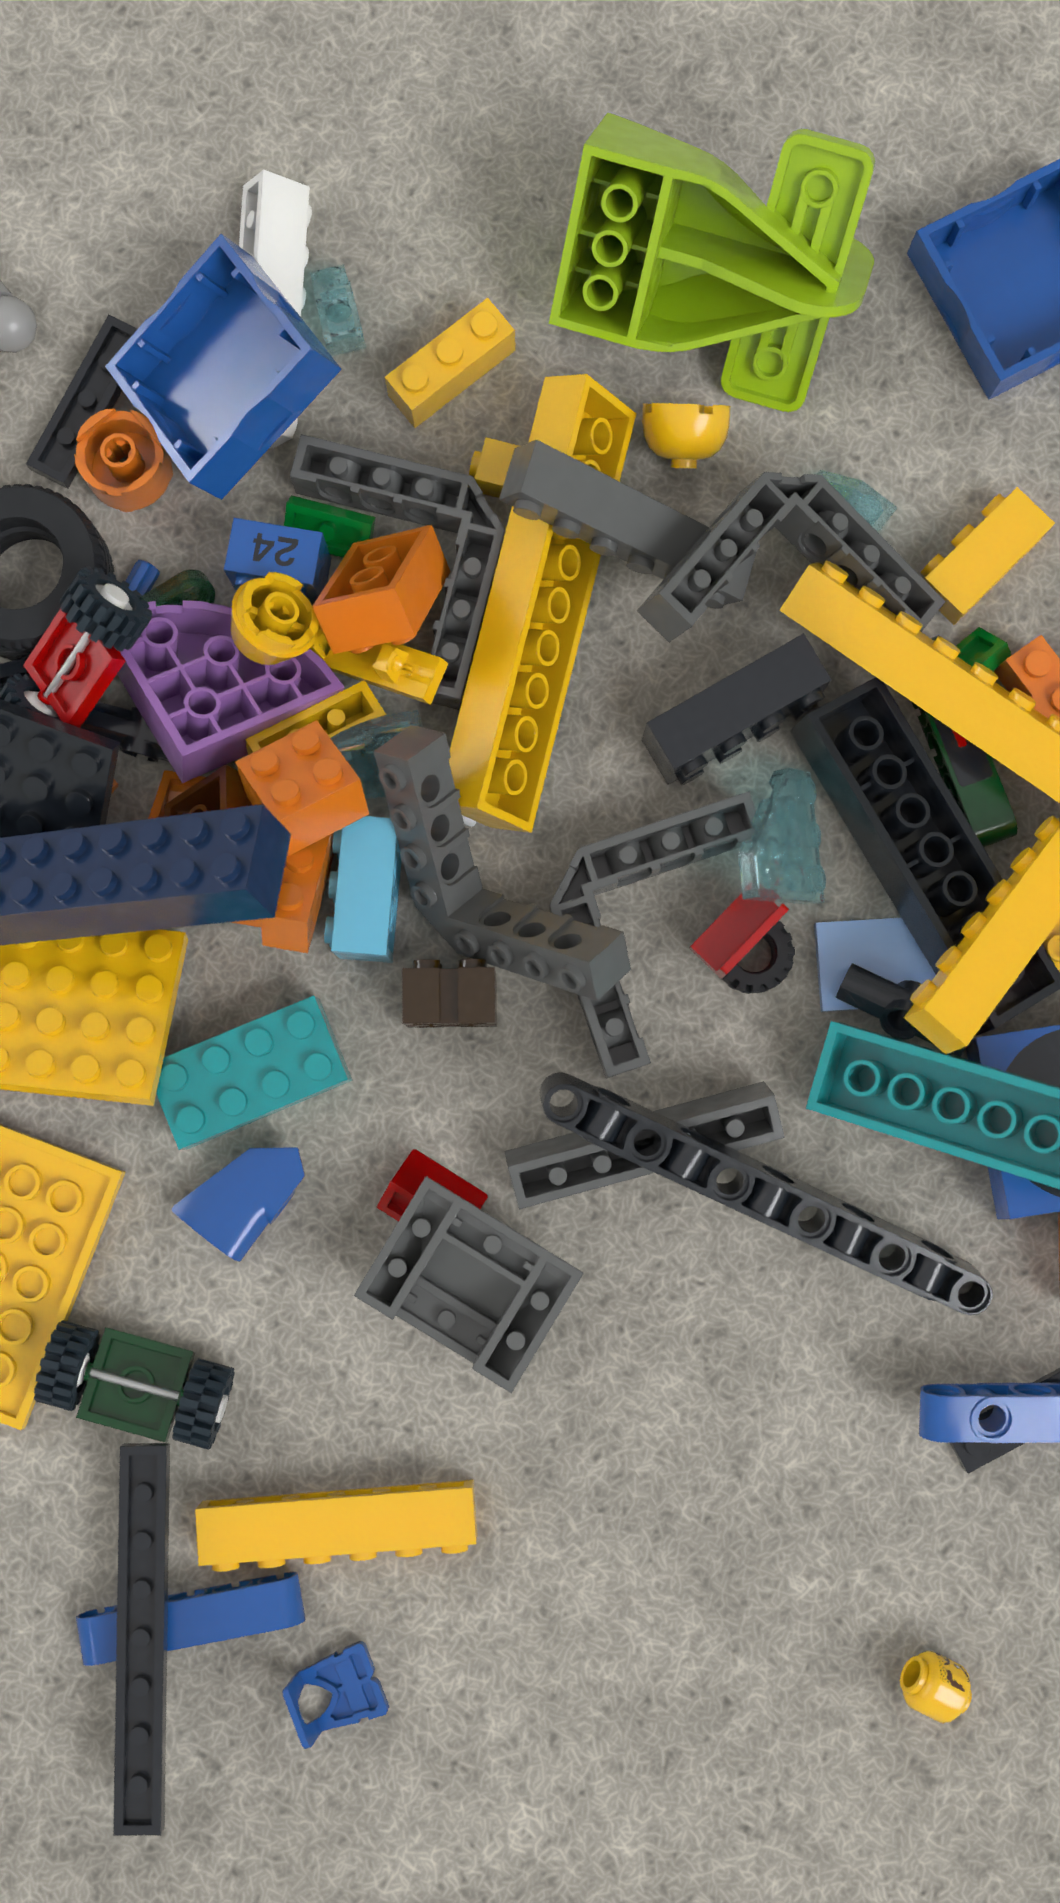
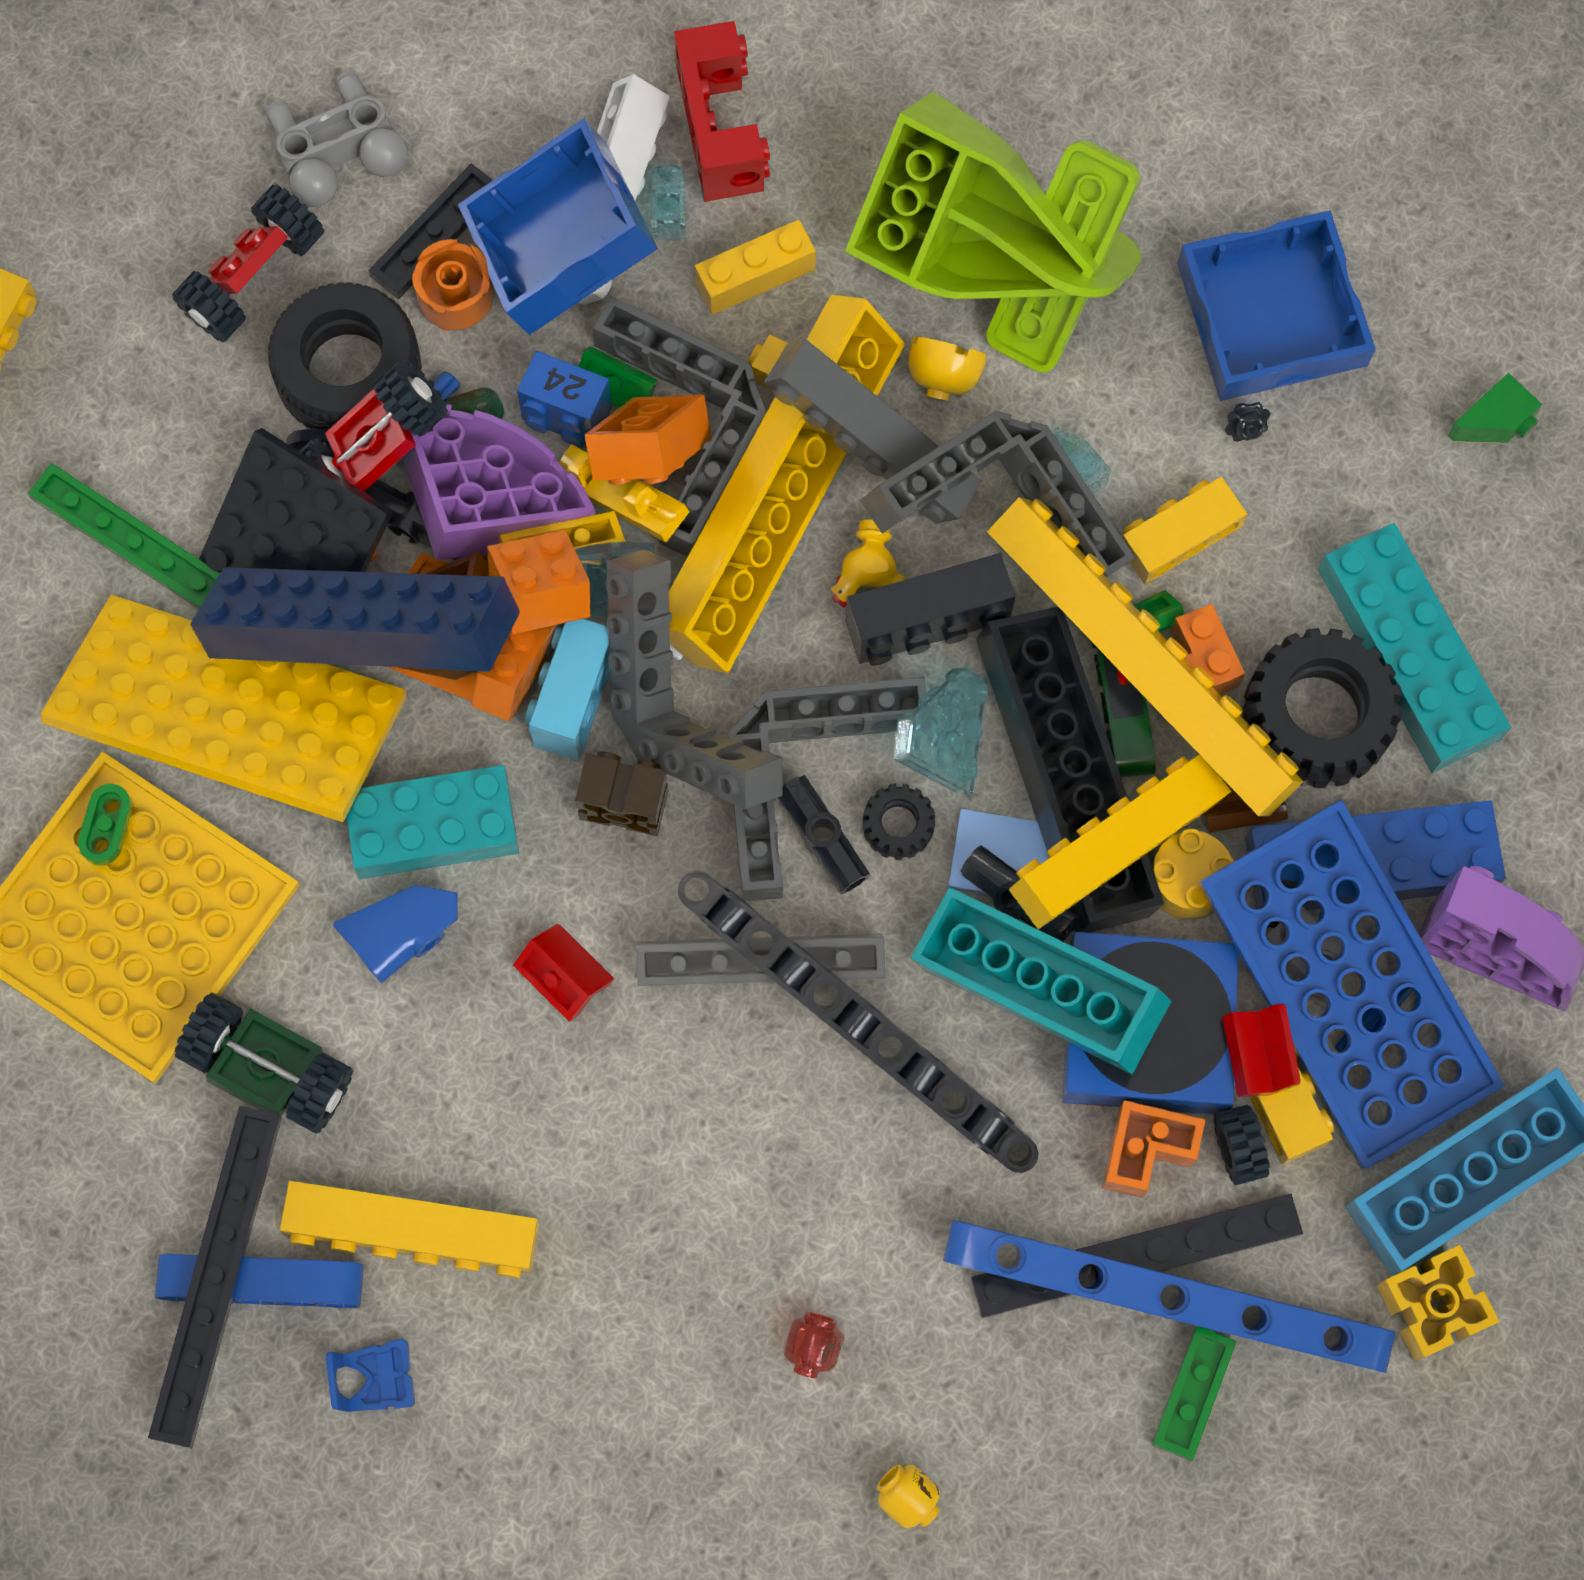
camera: 10 degrees right, 10 degrees down
yellow cone [231,572,320,665] -> none
dark grey slope [353,1176,584,1393] -> none
red panel [689,882,789,979] -> none
none -> red plate [674,21,770,202]
none -> black piece [777,775,870,895]
none -> clear red head [784,1312,844,1378]
none -> yellow animal [830,520,906,608]
none -> black plant [1225,402,1270,442]

